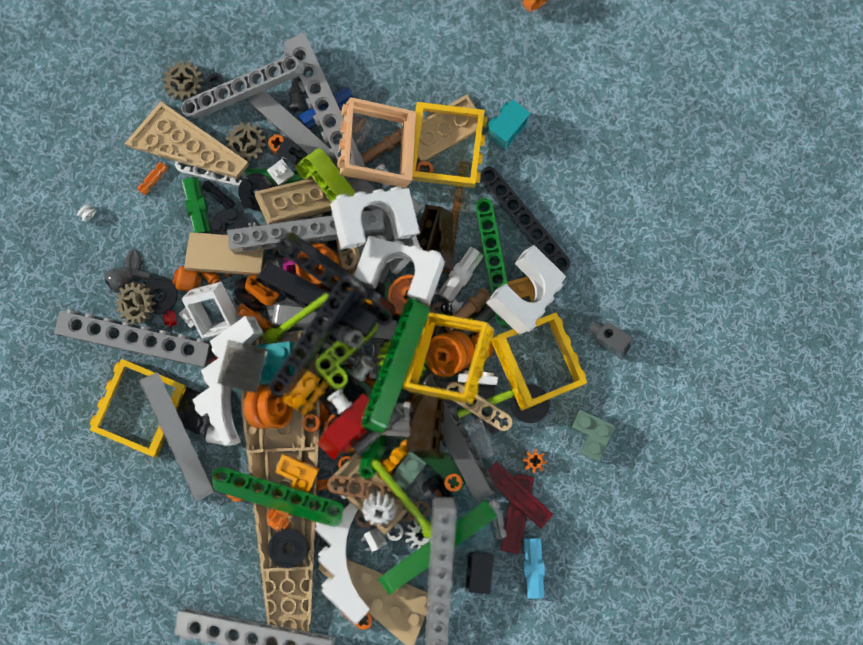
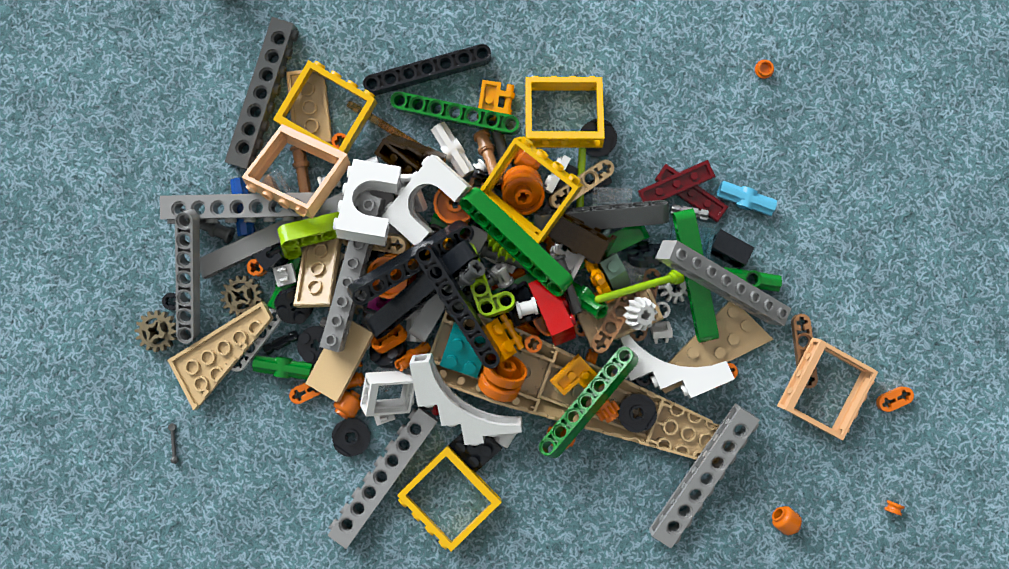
camera: 65 degrees left, 5 degrees up
white bush [77,204,96,222] -> none
dark grey piece [104,249,150,293] -> none
dark tan gear [115,282,156,324] -> none
orange axle [137,162,168,195] -> none
light grey beam [139,372,214,502] -> none
red plate [163,309,177,328] -> none
clear smoke brick [217,340,267,393] -> none
lime piece [263,293,329,344] -> none
orange bush [444,474,462,492] -> none
teal brick [487,99,530,151] -> none
white arch [487,245,566,335] -> none
orange gear [522,449,547,474] -> none
sand green brick [570,410,615,462] -> none
dark grey torso [589,321,633,360] -> none
none -> dark grey hinge [168,423,178,464]
none -> dark grey brick [225,17,299,170]
none -> orange beam [289,382,322,404]
none -> green piece [723,267,782,292]
none -> orange plate [755,60,774,79]

